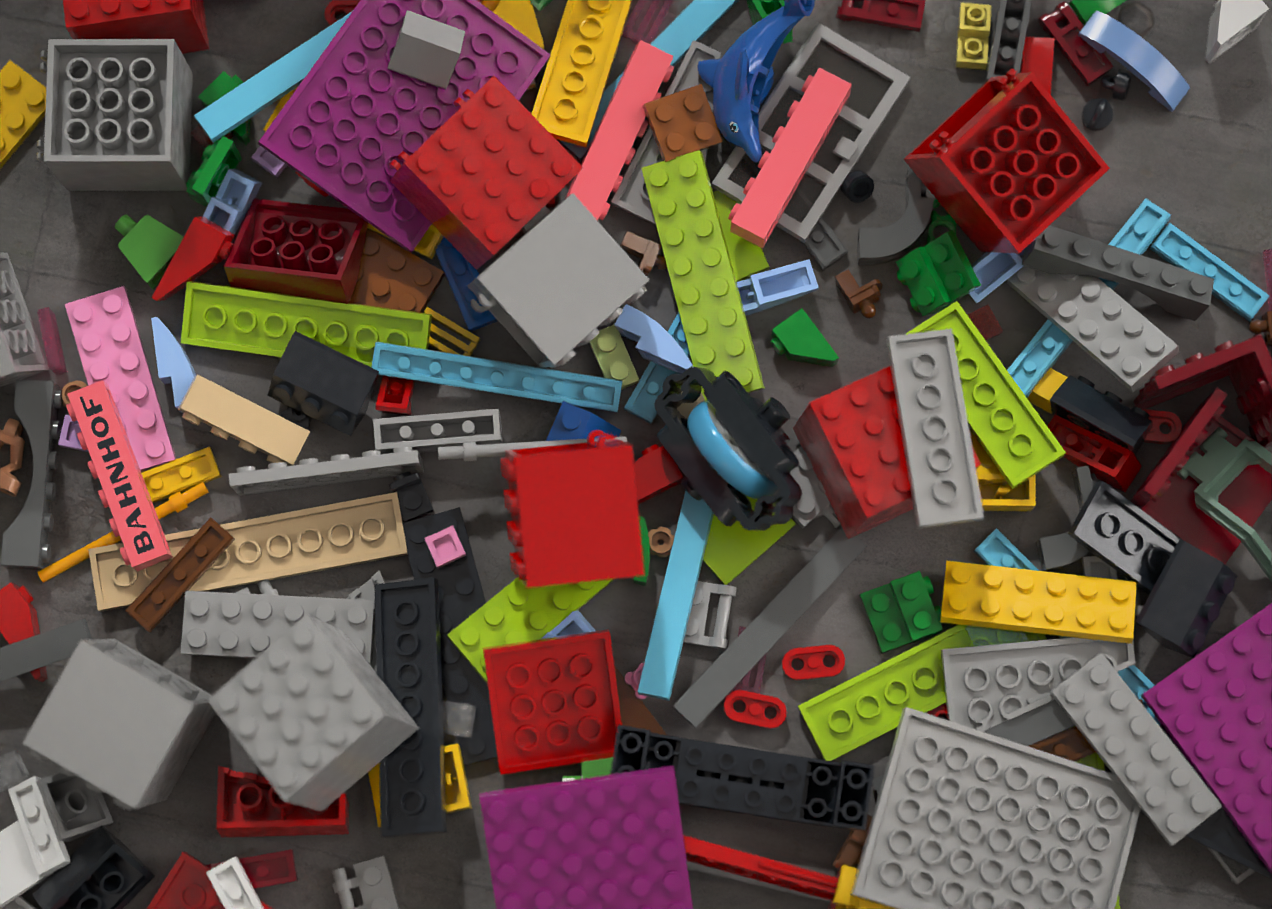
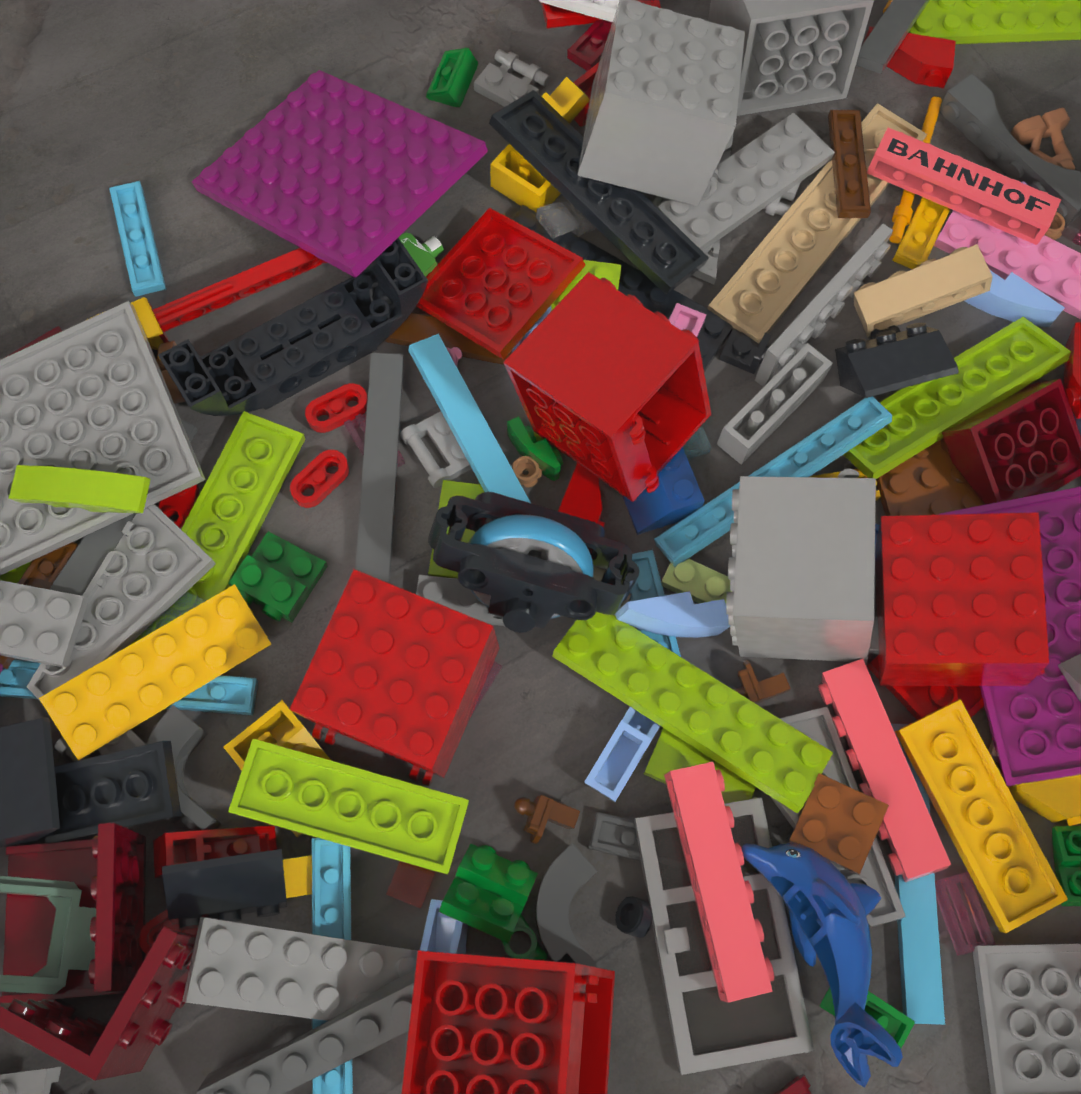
camera: 130 degrees right, 10 degrees down
red slope [375,375,415,416] -> none
light grey bar [438,436,627,462] -> none
green slope [770,308,839,367] -> none
light grey plate [886,329,984,528] -> none
none -> lime slope [9,465,151,513]
none -> yellow panel [542,77,590,124]

